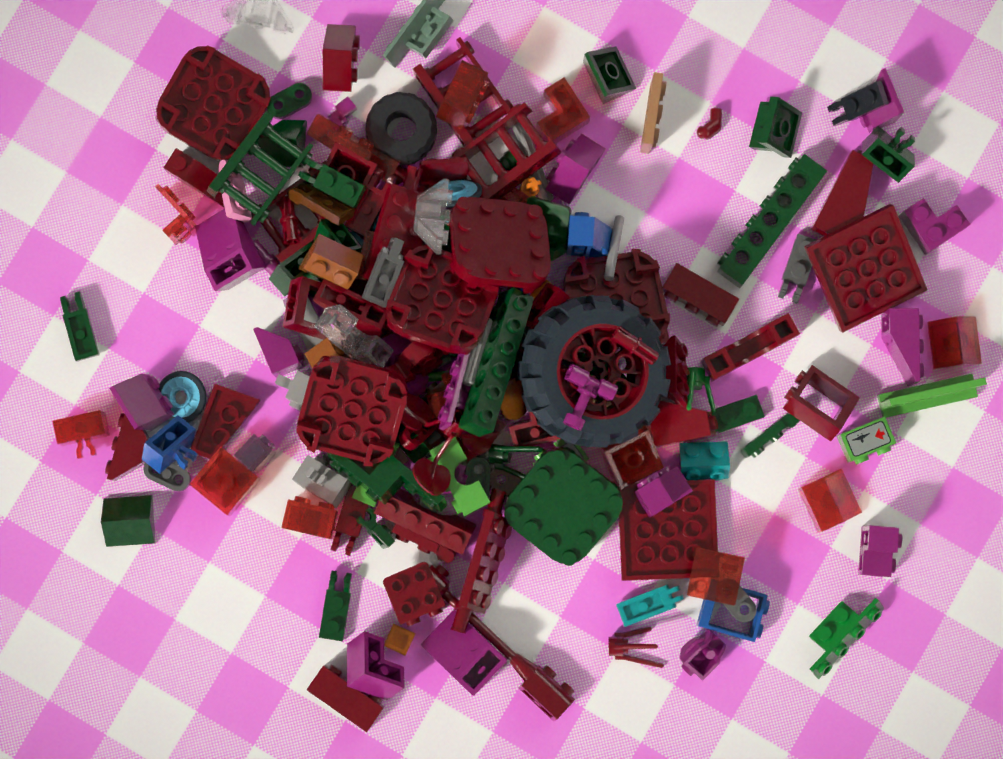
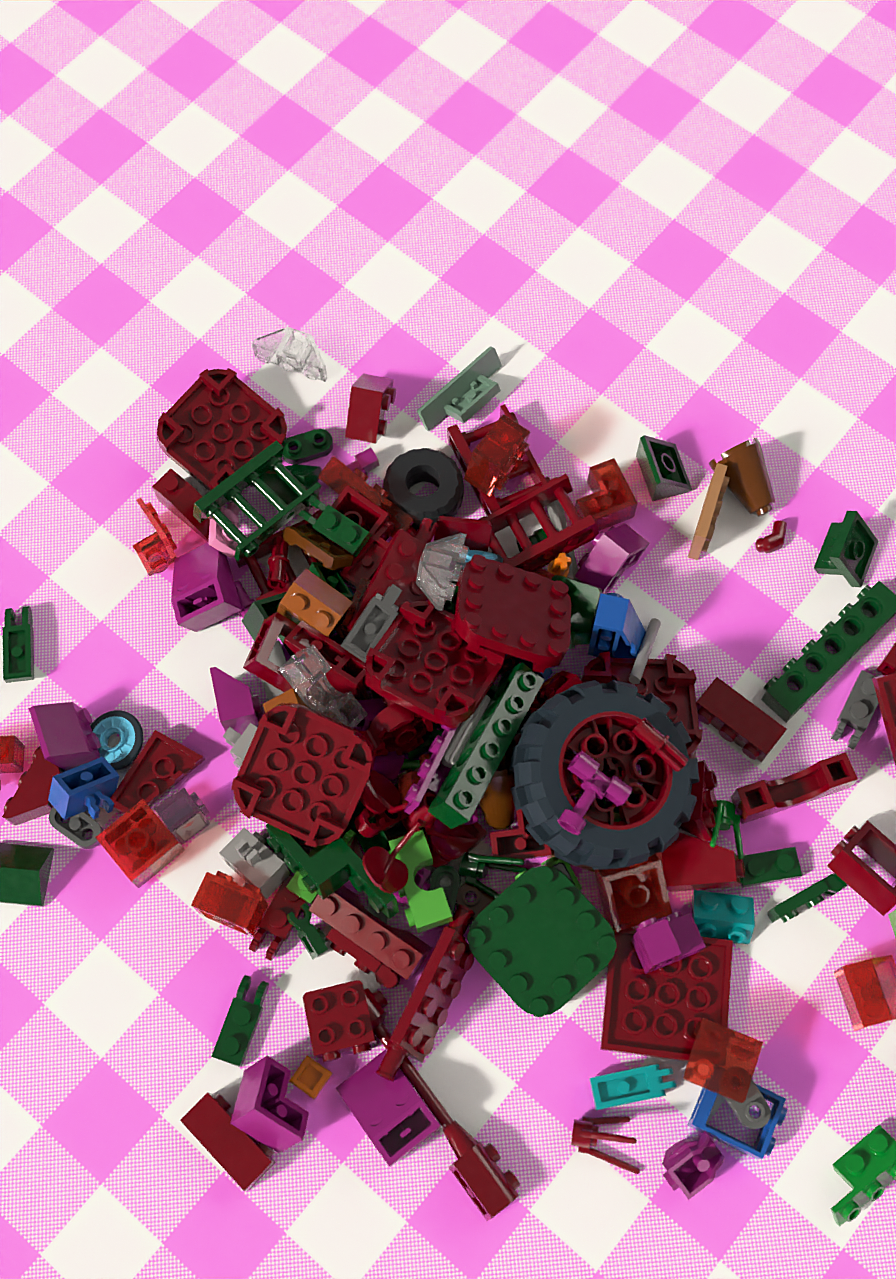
camera: 15 degrees right, 15 degrees down
none -> reddish brown cone [709,437,775,517]

